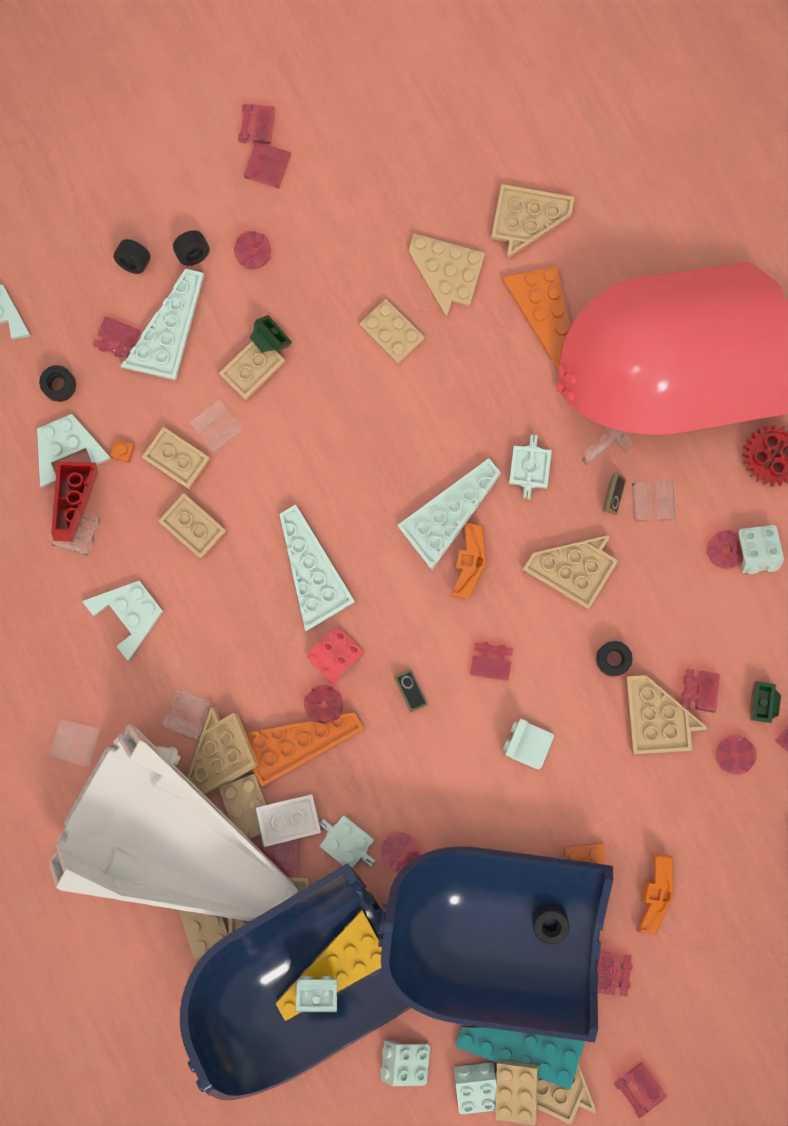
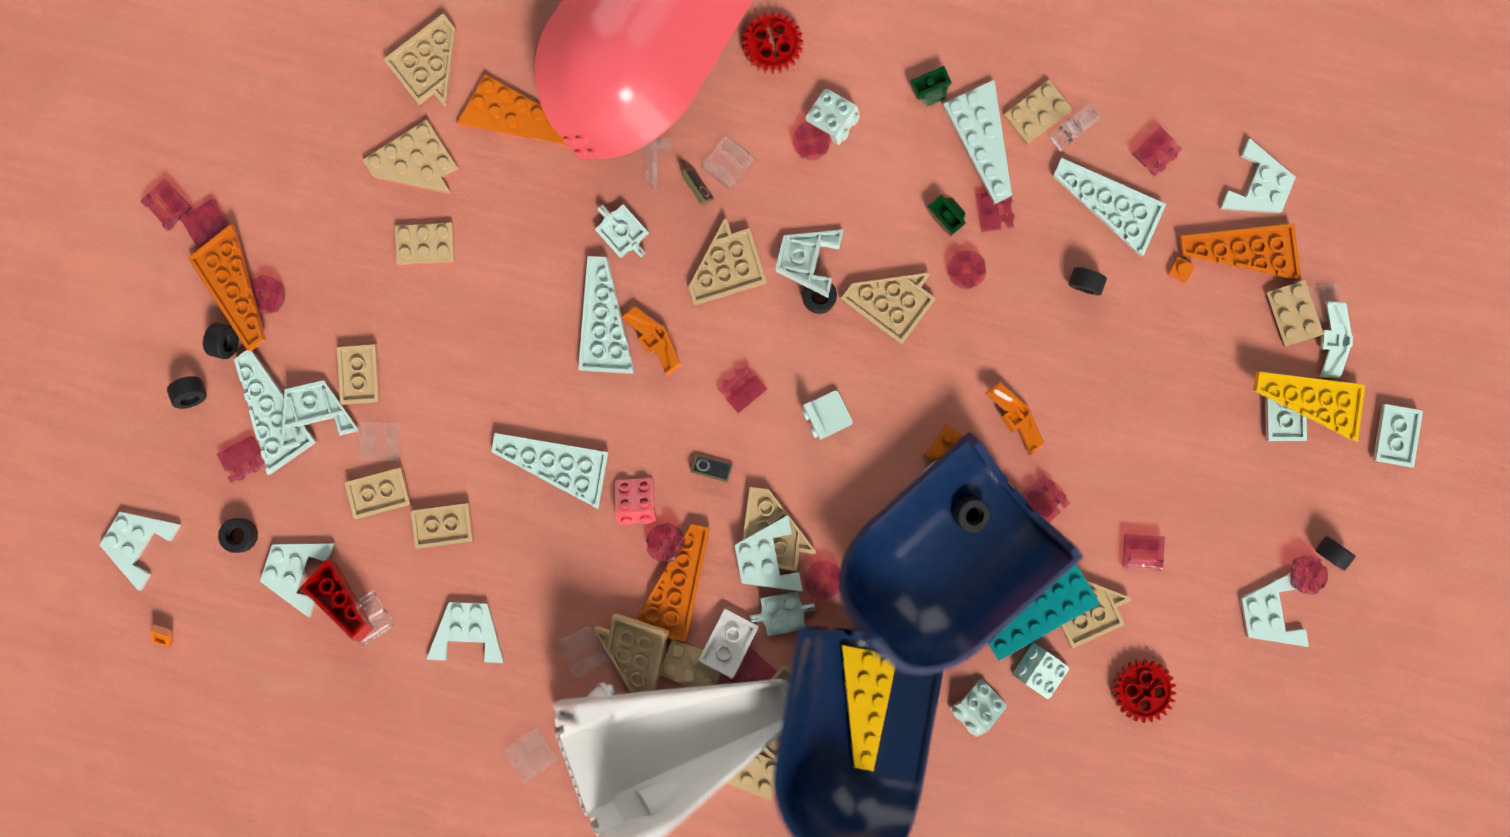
camera: 55 degrees left, 5 degrees up
orange plate [110,439,135,463] -> none
dark green slope [250,315,292,352] -> none
light aqua bracket [296,976,338,1012] -> none
tan plate [496,1060,538,1125] -> none
clear pink plate [681,669,720,713] -> none
none -> orange wing [188,224,266,351]
none -> light aqua wing [280,380,358,450]
none -> light aqua wing [735,515,803,592]
none -> tan wing [743,487,816,571]
none -> light aqua wing [776,230,843,298]

